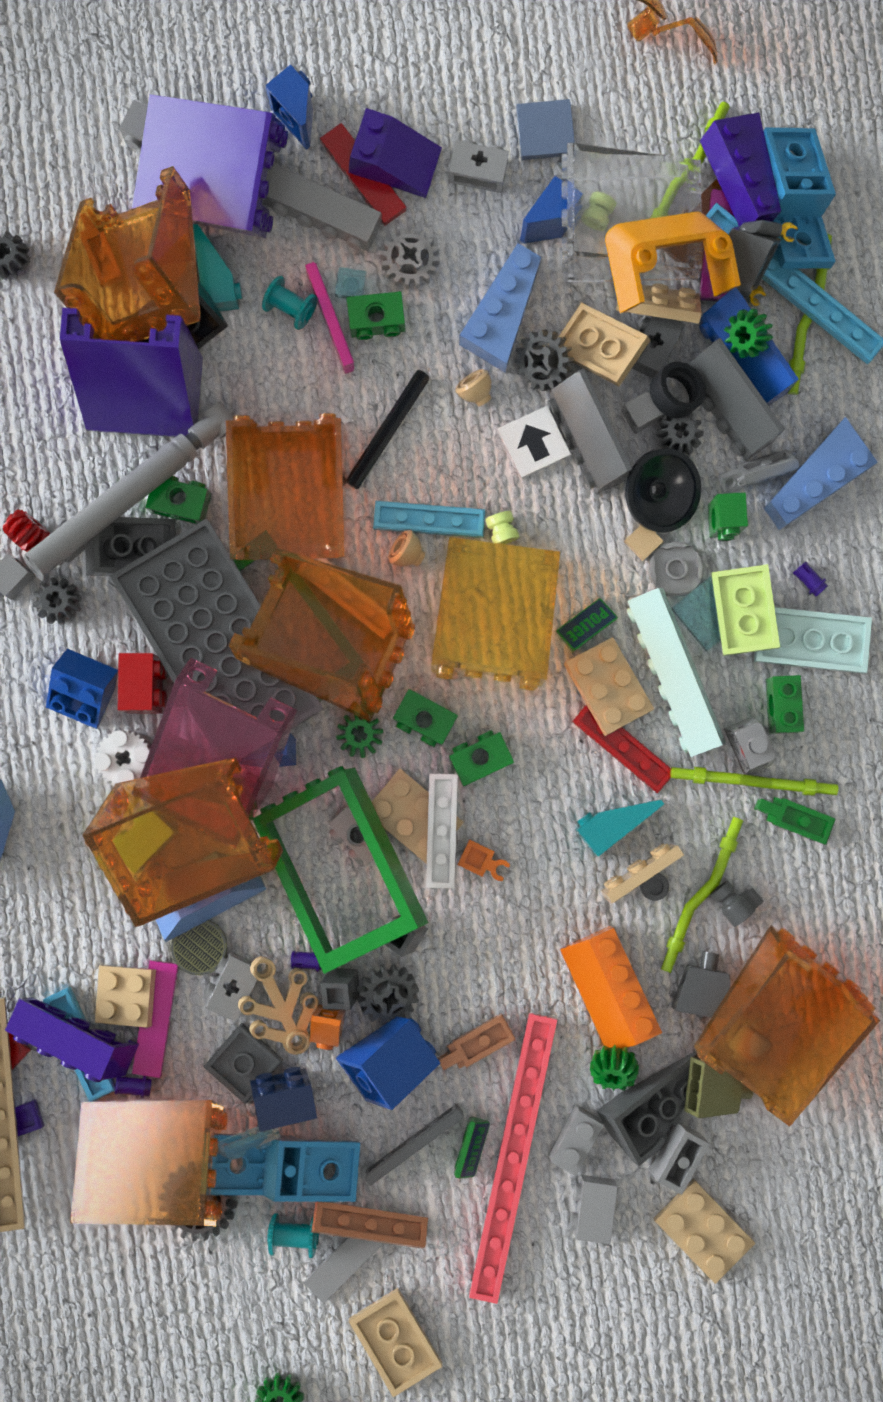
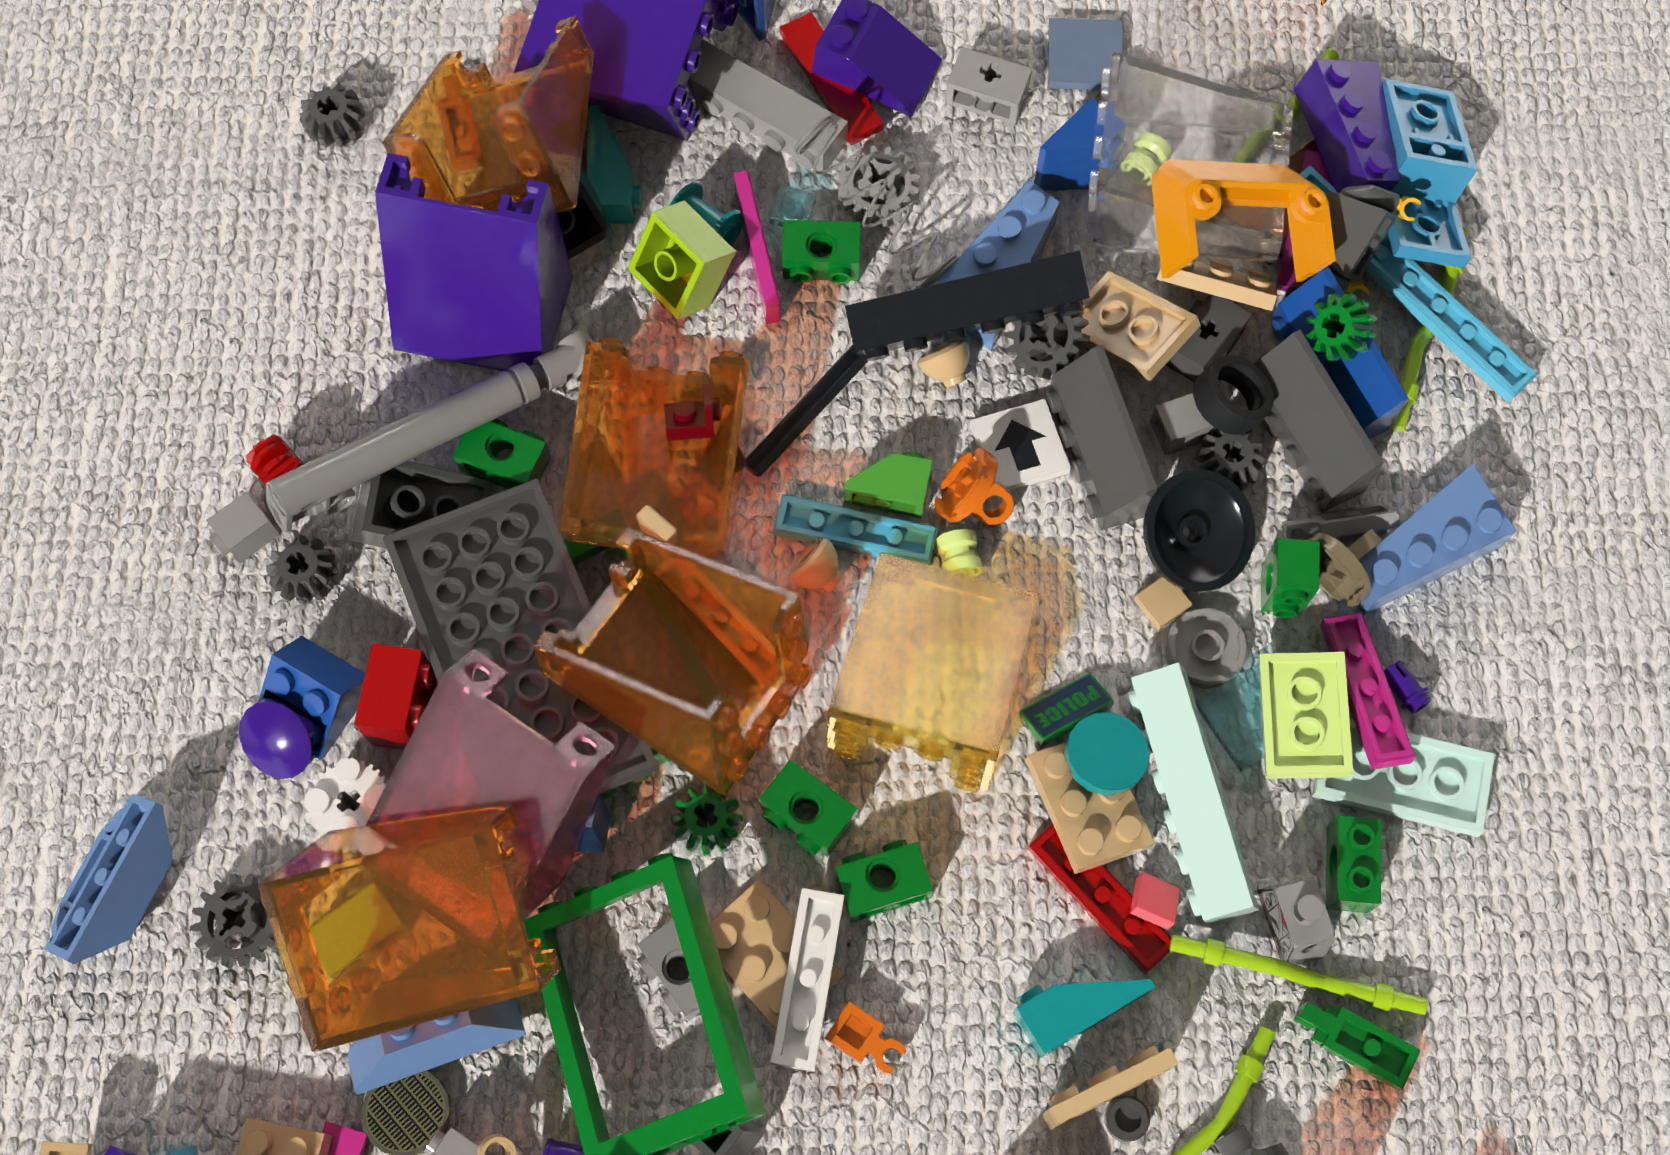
camera: 10 degrees right, 15 degrees down
none -> dark grey gear [190,874,289,969]
none -> dark purple dish [239,698,315,779]
none -> lime brick [627,200,736,320]
none -> tan tile [636,505,680,555]
none -> dark red bracket [664,383,721,441]
none -> light grey piece [794,116,959,288]
none -> bright green slope [844,452,933,518]
none -> black brick [845,250,1091,361]
none -> orange tile [935,447,1014,525]
none -> teal tile [1064,712,1150,796]
none -> coral tile [1130,872,1180,930]
none -> dark tan tile [1308,529,1383,607]
none -> dark pink tile [1320,612,1415,770]

